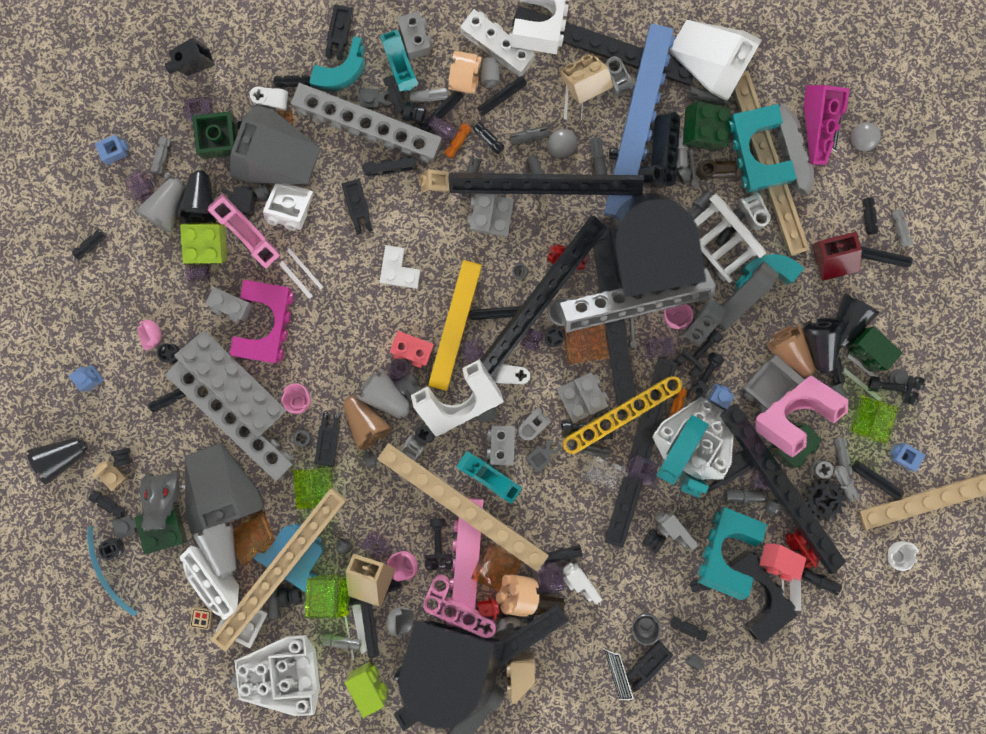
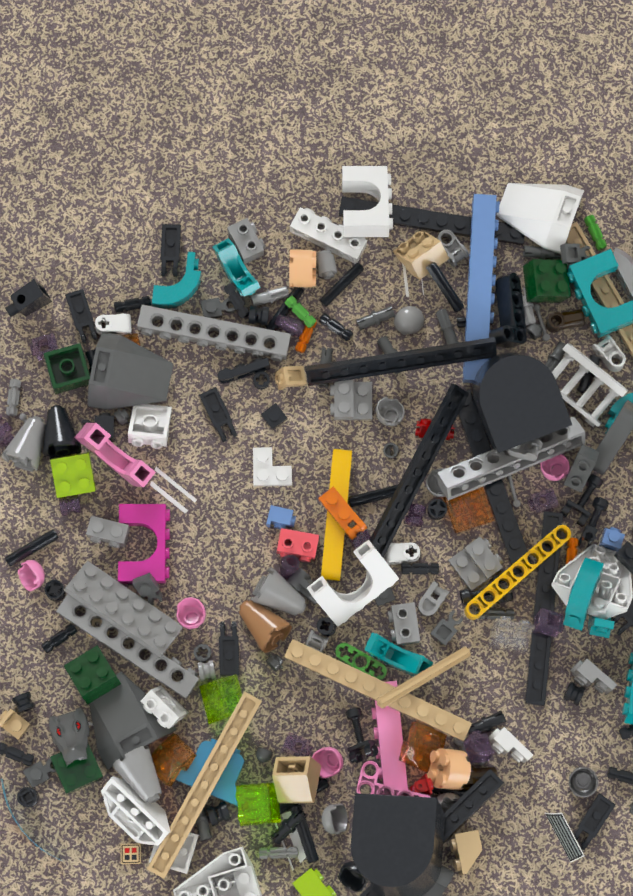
camera: 15 degrees left, 10 degrees down
none -> black axle [5,529,59,566]
none -> dark green brick [64,645,121,705]
none -> black hinge [65,289,98,344]
none -> dark grey plate [133,573,163,605]
none -> white plate [141,685,189,729]
none -> light grey wheel [198,660,216,682]
none -> black bush [253,371,270,390]
none -> black plate [261,403,288,431]
none -> medium blue brick [266,505,296,530]
none -> black pin [271,808,307,845]
none -> bright green axle [285,296,316,328]
none -> orange plate [318,486,367,540]
none -> bright green beam [335,643,387,680]
none -> light grey hair [376,396,405,426]
none -> tan axle [376,647,471,708]
none -> black axle [401,563,439,574]
none -> black axle [426,262,464,312]
none -> light grey plate [506,439,543,461]
none -> dark grey plate [560,244,592,264]
none -> bright green axle [584,215,607,251]

